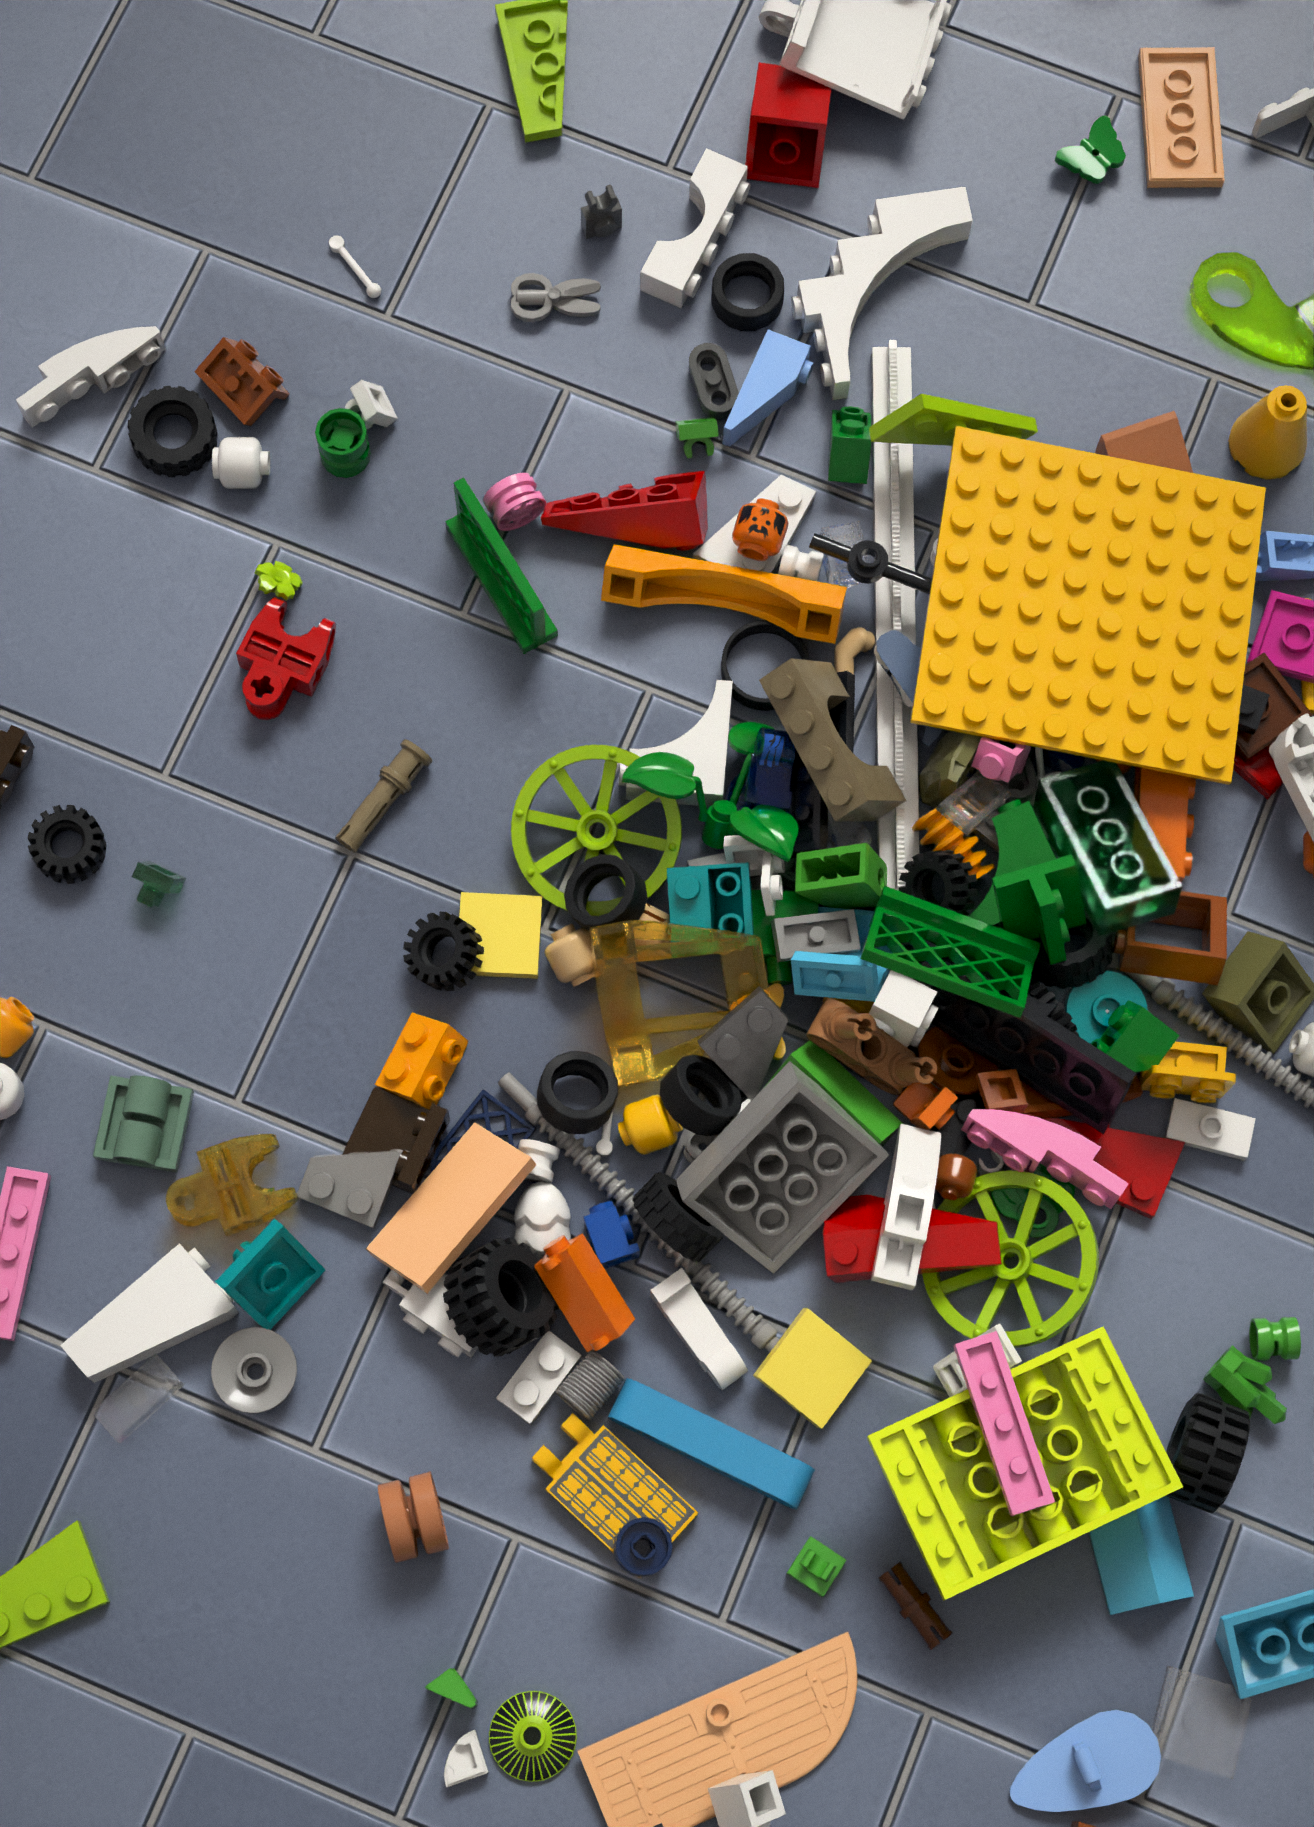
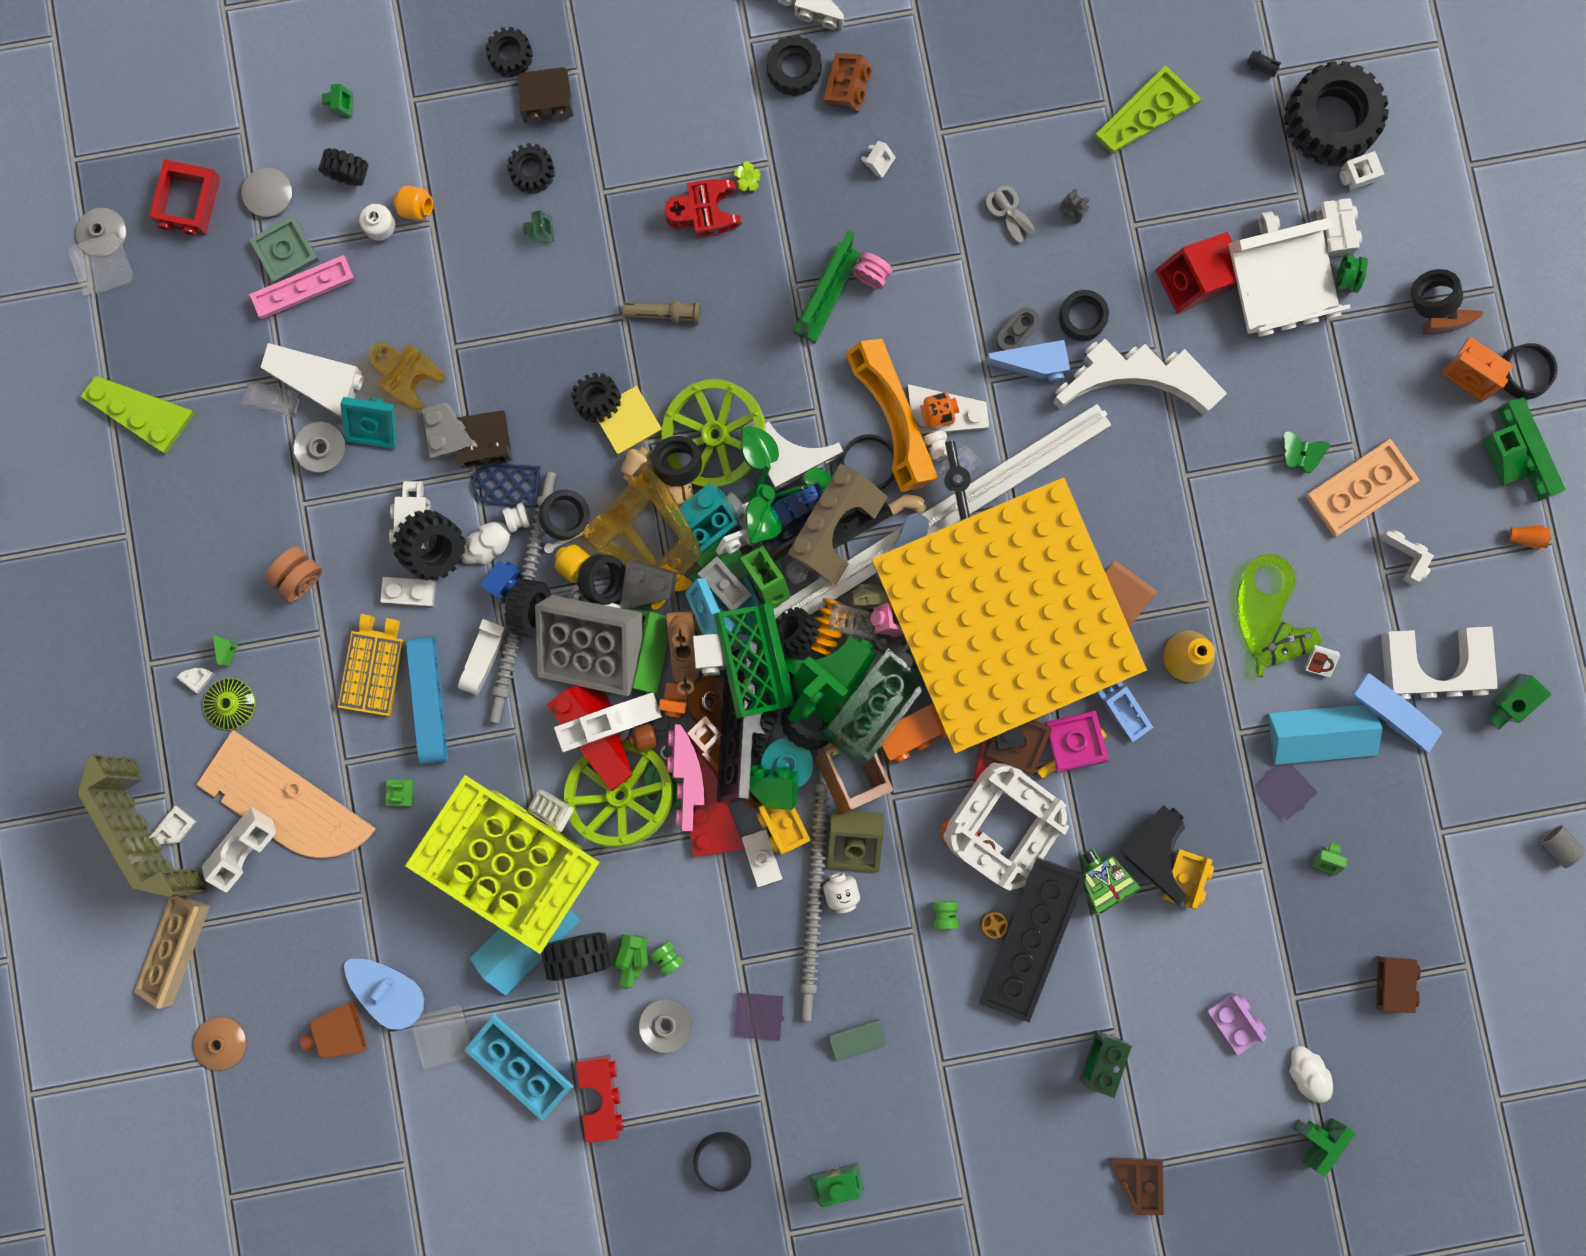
camera: 60 degrees right, 10 degrees up
sand green plate [93,1075,194,1173] -> none
white head [212,437,270,489] -> none
green wheel [315,408,371,478] -> none
white hinge [329,236,381,298] -> none
light nougat tile [366,1122,536,1294] -> none
light orange bracket [375,1012,468,1110] -> none
orange brick [534,1233,635,1352] -> none
red wedge [541,471,708,551] -> none
light grey piece [556,1350,624,1421] -> none
dark blue wheel [613,1517,673,1577] -> none
white arch [640,148,751,308] -> none
bright green tile [675,417,718,458] -> none
light yellow tile [753,1308,872,1429] -> none
green slope [828,406,871,484] -> none
lime wing [869,394,1038,446] -> none
reddish brown pin [878,1561,953,1650] -> none
bright pink plate [953,1331,1055,1516] -> none

